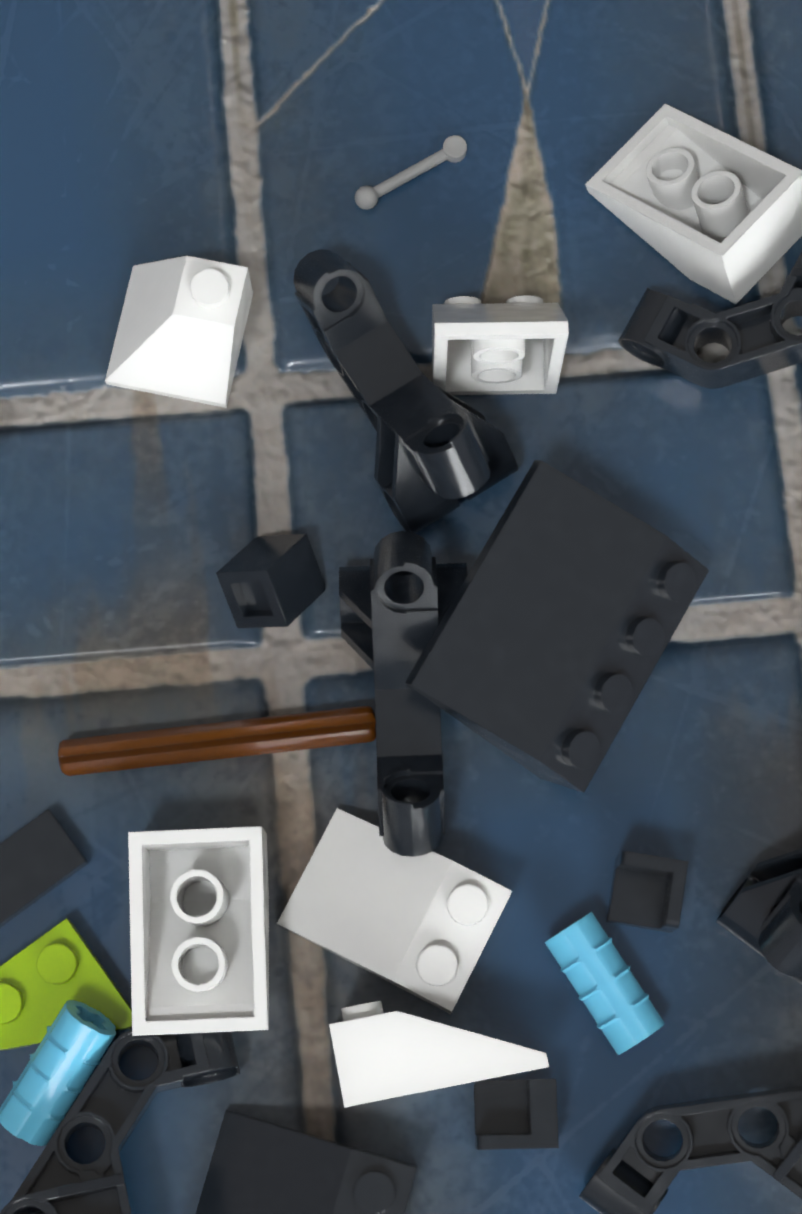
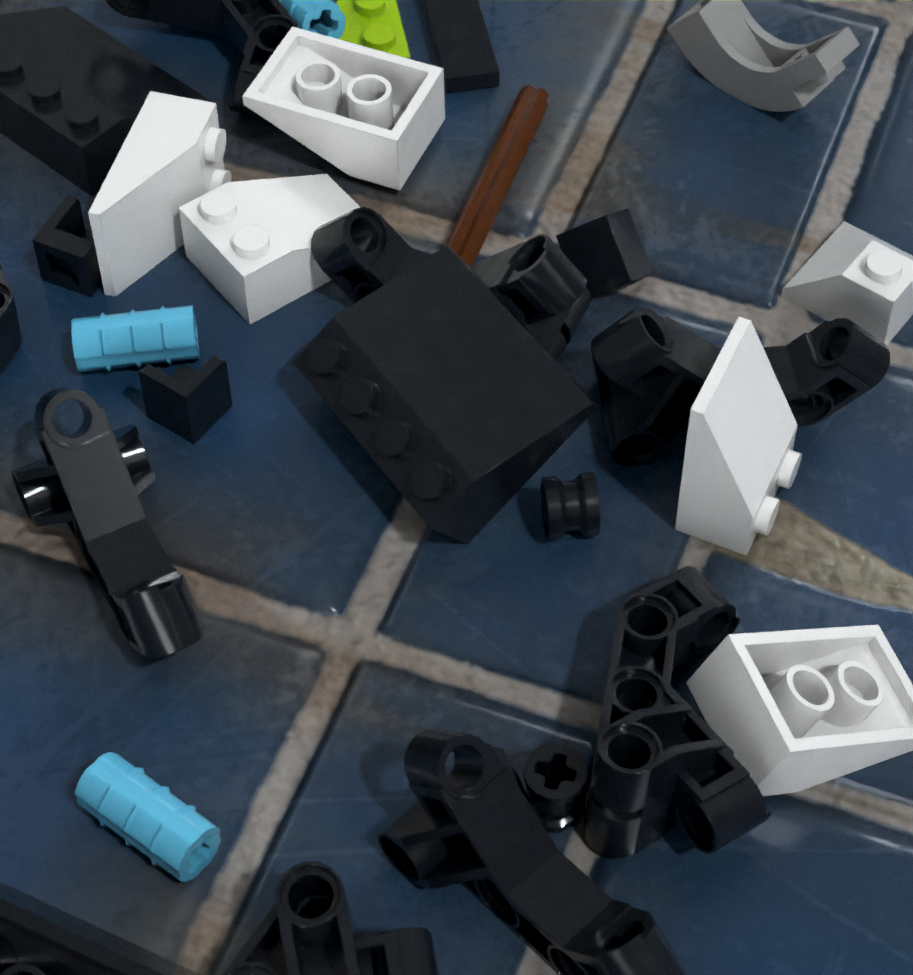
camera: 115 degrees right, 25 degrees down
none -> black wheel [540,472,600,540]

